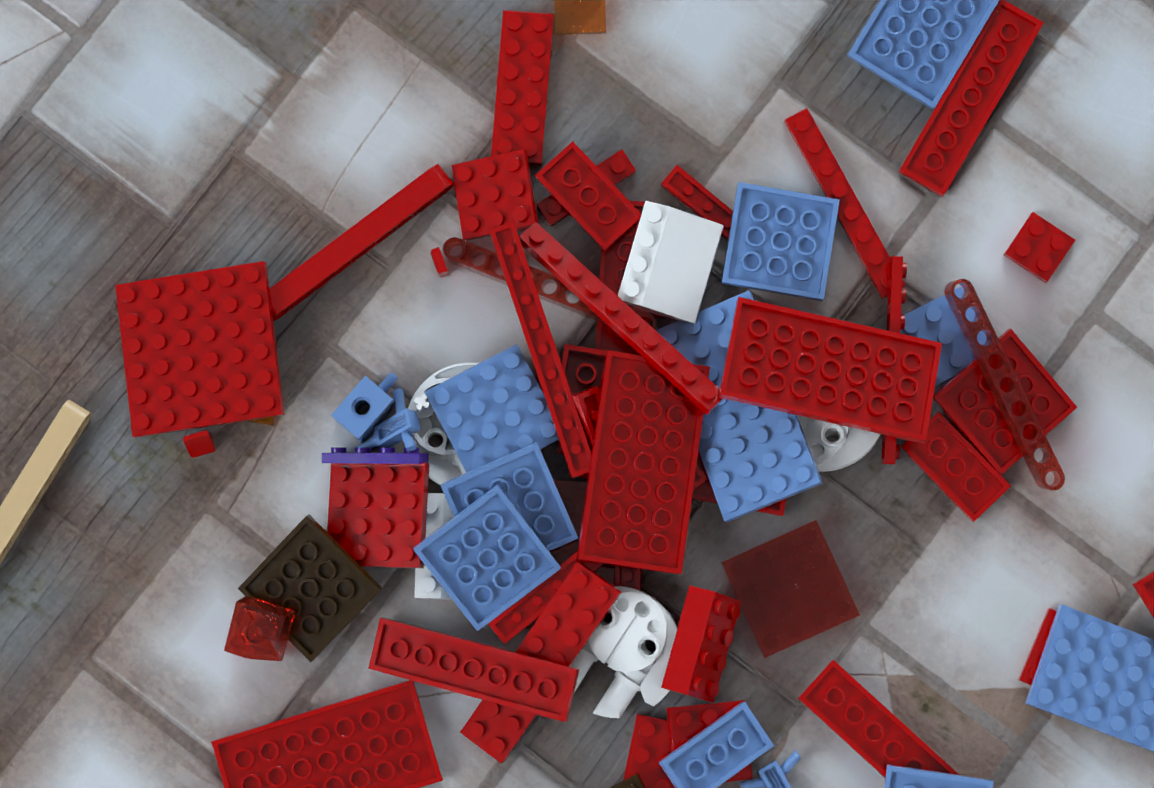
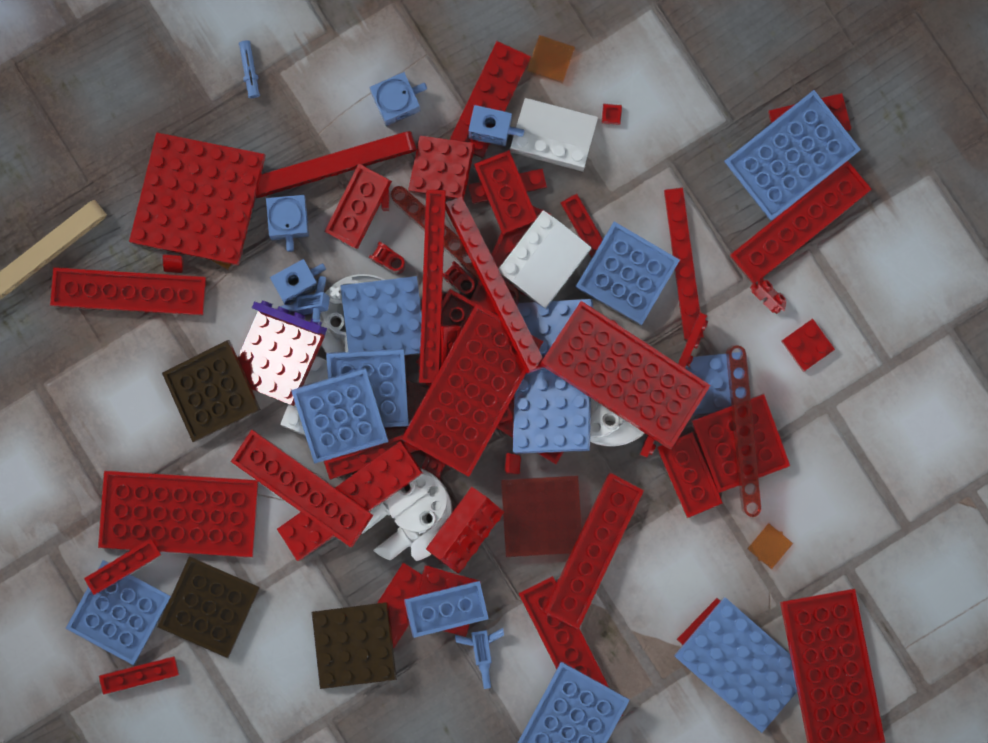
camera: 20 degrees right, 0 degrees up
clear red slope [224,596,295,661] -> none
none -> red plate [50,268,206,316]
none -> medium blue pin [239,40,260,98]
none -> medium blue piece [266,195,309,252]
none -> red plate [324,164,392,249]
none -> red piece [368,241,406,274]
none -> medium blue piece [369,72,427,127]
none -> red piece [443,261,475,297]
none -> medium blue piece [468,105,524,147]
none -> red slope [505,453,521,474]
none -> white slope [510,98,598,172]
none -> red plate [543,473,644,629]
none -> red tile [601,104,622,125]
none -> clear orange piece [747,523,793,569]
none -> red hinge [750,276,786,314]

